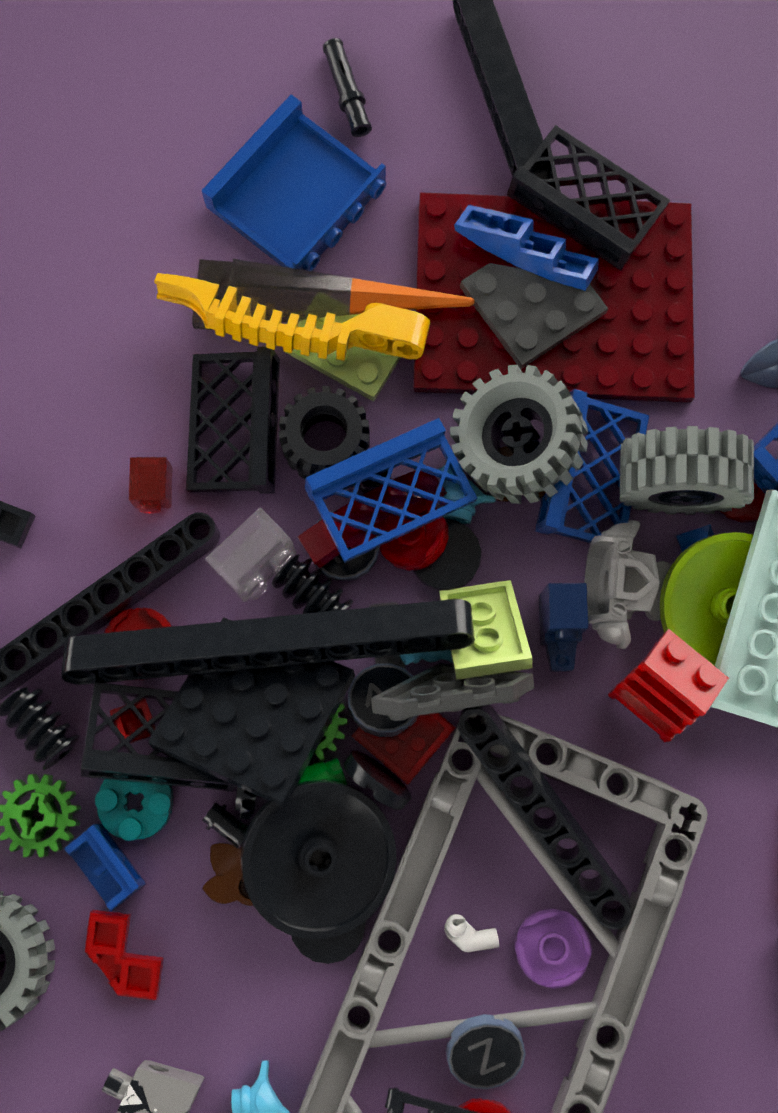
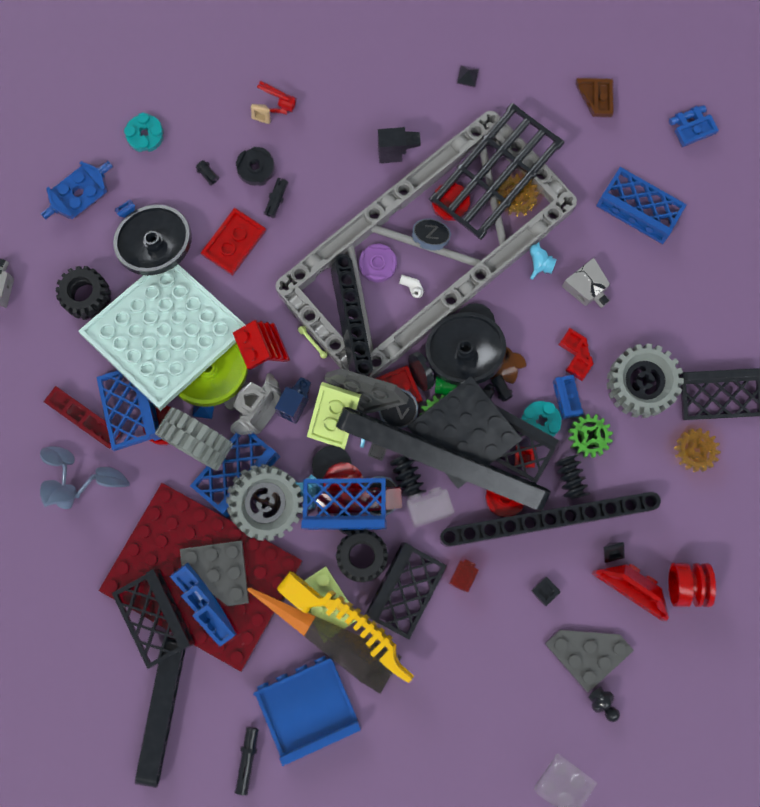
camera: 150 degrees left, 0 degrees up
none -> yellowish green hinge [298,326,328,359]

